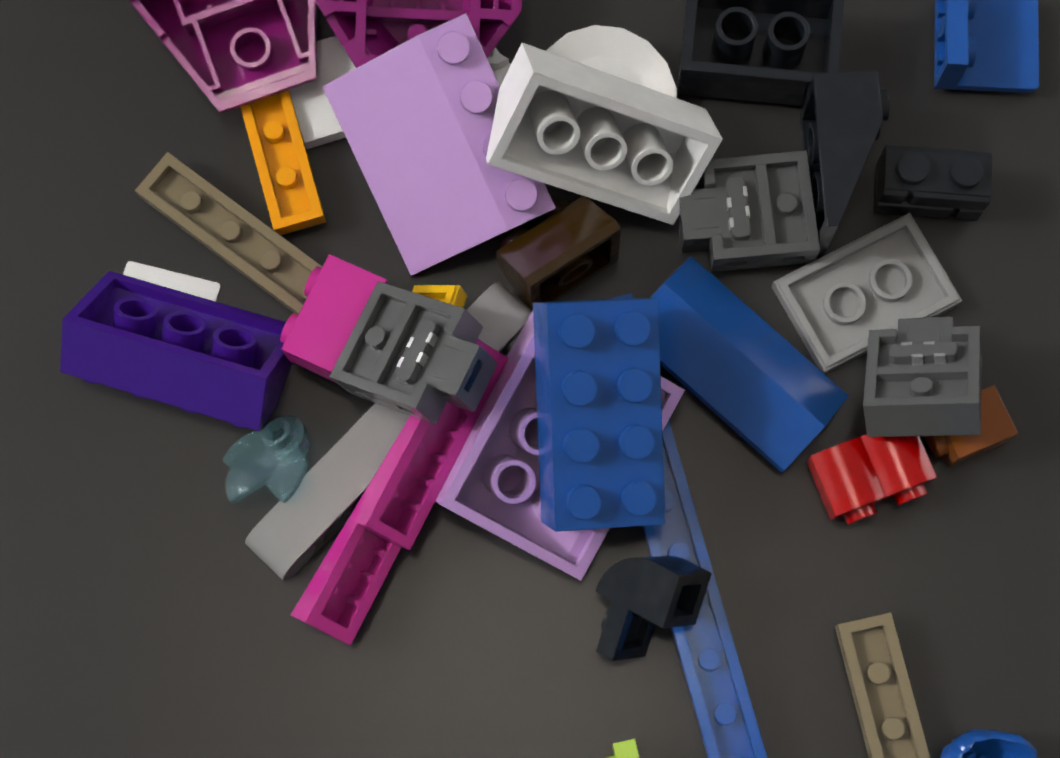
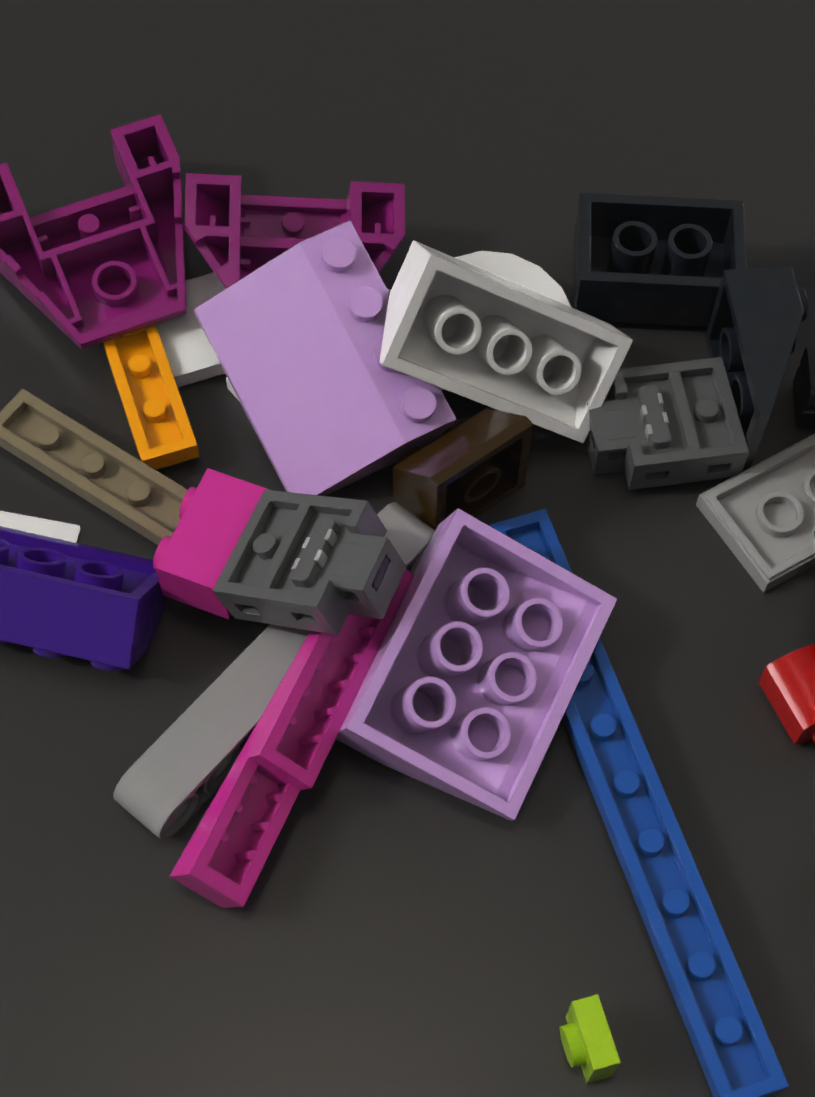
camera: 10 degrees left, 15 degrees down
clear light blue plate [223,415,310,504] -> none
blue brick [533,298,666,532] -> none
black brick [596,555,712,661] -> none
blue slope [651,256,849,473] -> none

